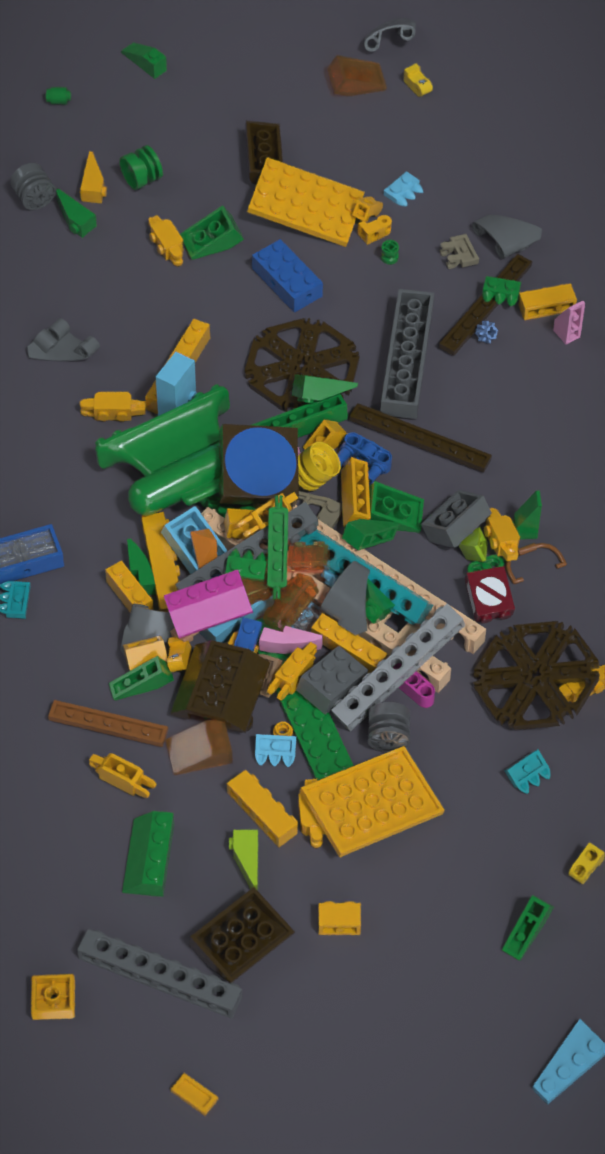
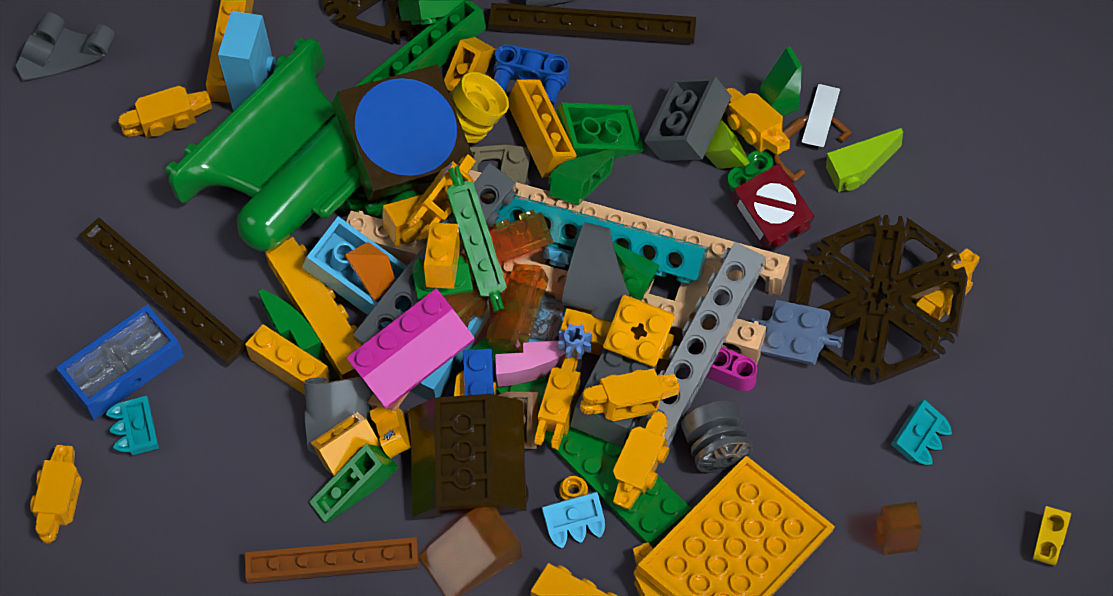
camera: 15 degrees left, 5 degrees up
none -> dark brown plate [79,218,247,366]
none -> light orange brick [424,223,460,289]
none -> medium blue gear [558,324,592,360]
none -> light orange hinge [580,369,680,421]
none -> light orange brick [603,295,675,367]
none -> light orange hinge [613,411,670,510]
none -> sand blue plate [751,300,842,366]
none -> white sticker [802,84,840,147]
none -> lime slope [826,128,903,193]
none -> clear orange brick [874,501,922,556]

